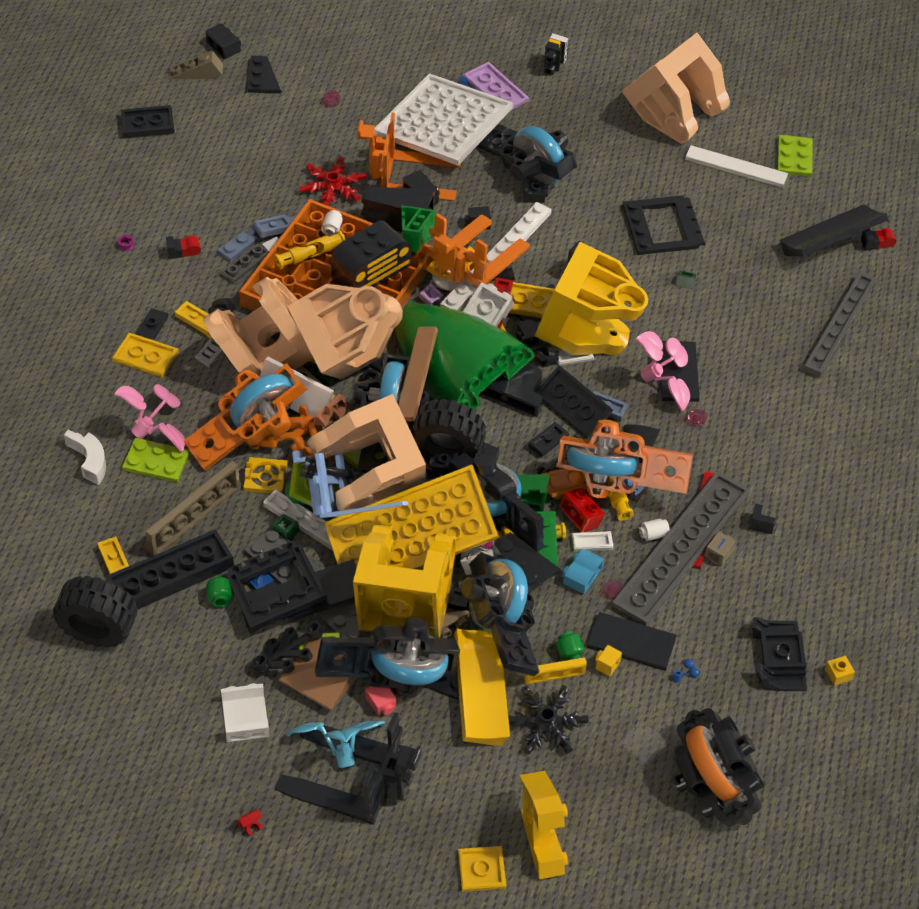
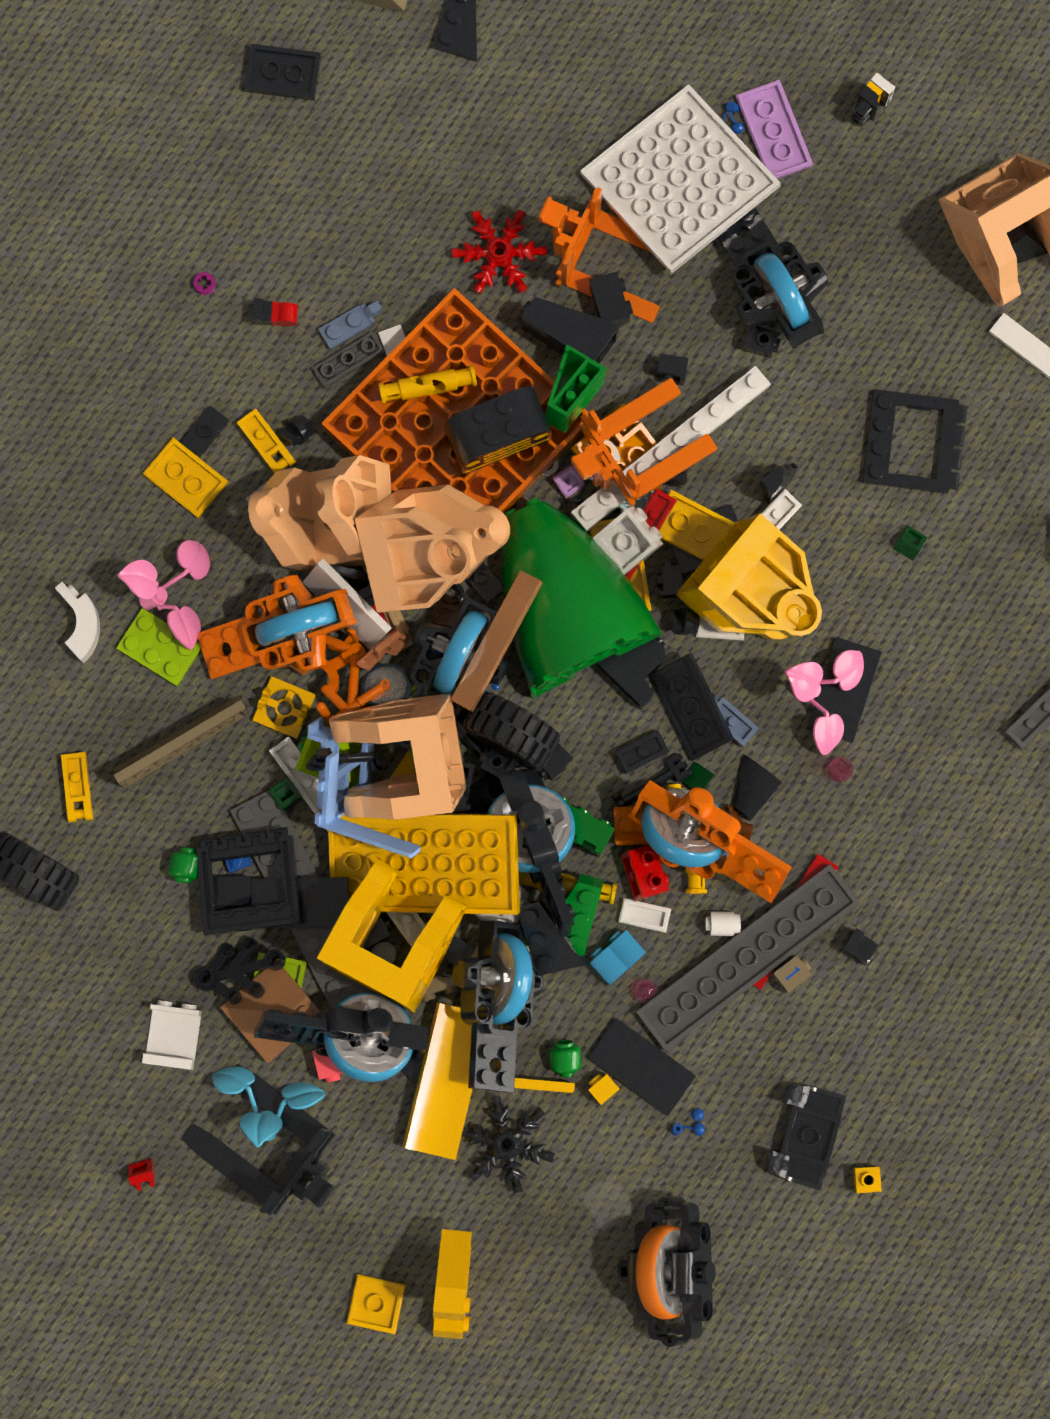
camera: 20 degrees right, 30 degrees up
black arch [105,529,234,610] -> none
sand blue hinge [253,214,296,238] -> none
white brick [321,210,343,236] -> none
clear pink tile [324,90,341,107] -> none

